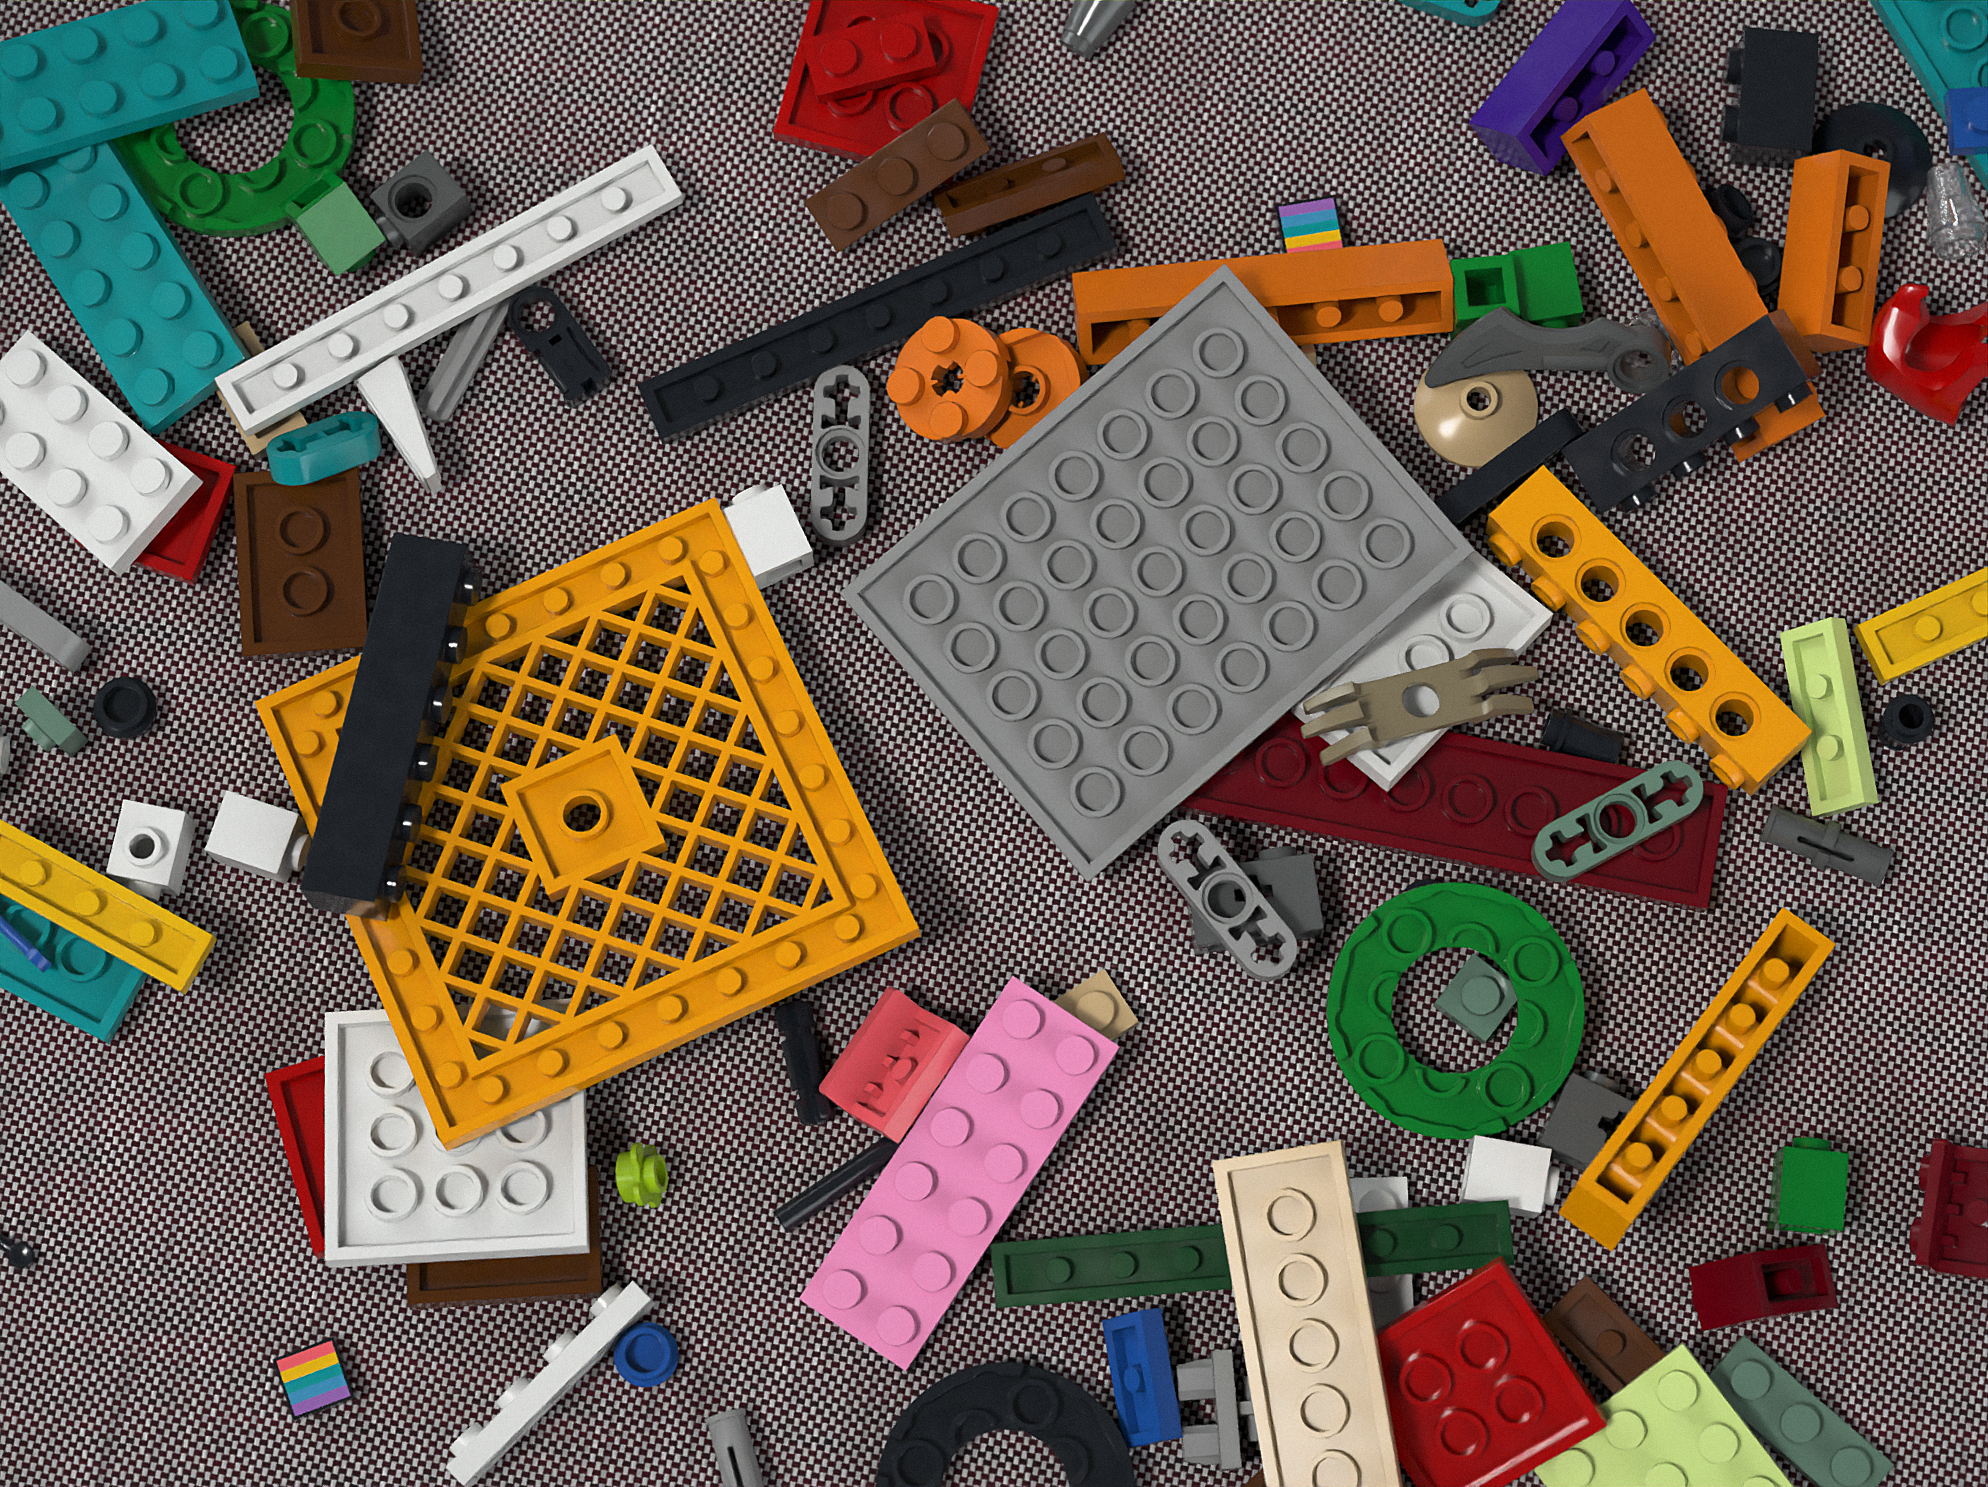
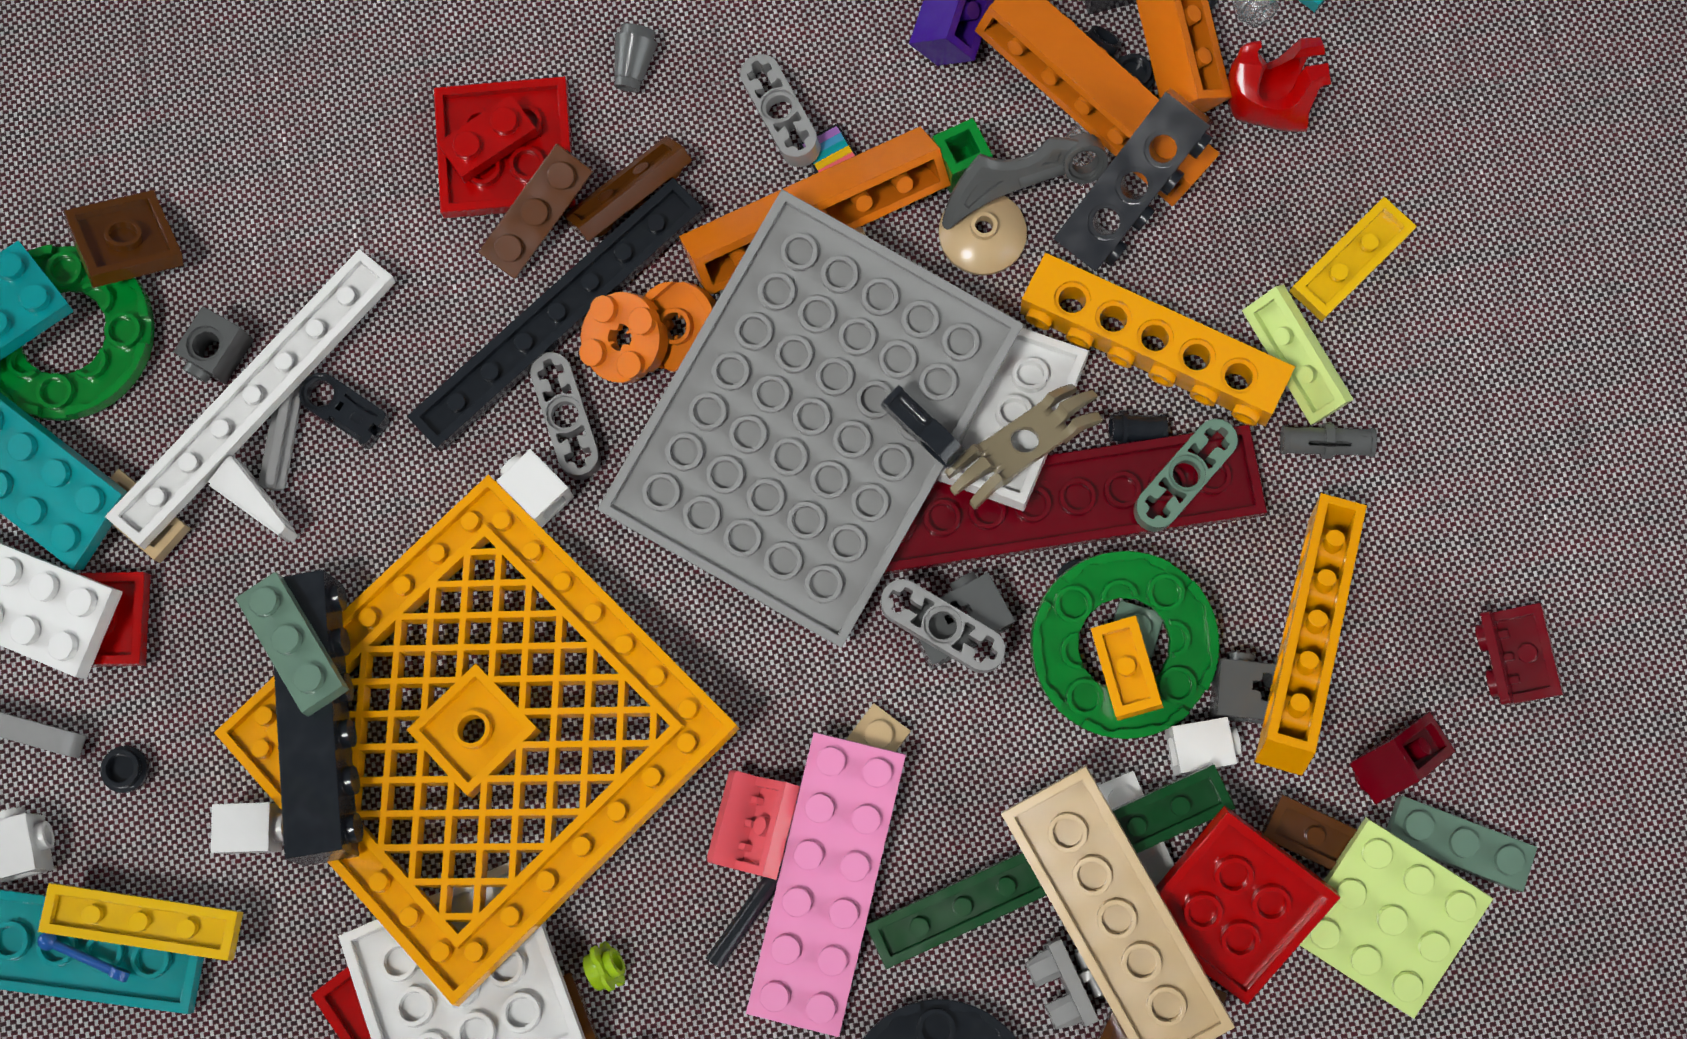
camera: 20 degrees left, 0 degrees up
sand green plate [15,685,89,758] -> none
white brick [106,799,196,902] -> none
reddish brown plate [233,465,370,662] -> none
teal beam [267,411,382,486] -> none
green brick [279,168,386,277] -> none
black axle [774,1000,836,1126] -> none
blue plate [1102,1308,1183,1448] -> none
black beam [1434,407,1587,531] -> none
green brick [1508,241,1584,329] -> none
green brick [1768,1137,1849,1236] -> none
black pin [1877,694,1934,751] -> none
none -> sand green plate [235,572,349,717]
none -> light grey beam [740,54,821,167]
none -> black piece [881,385,966,469]
none -> light orange plate [1091,615,1164,721]

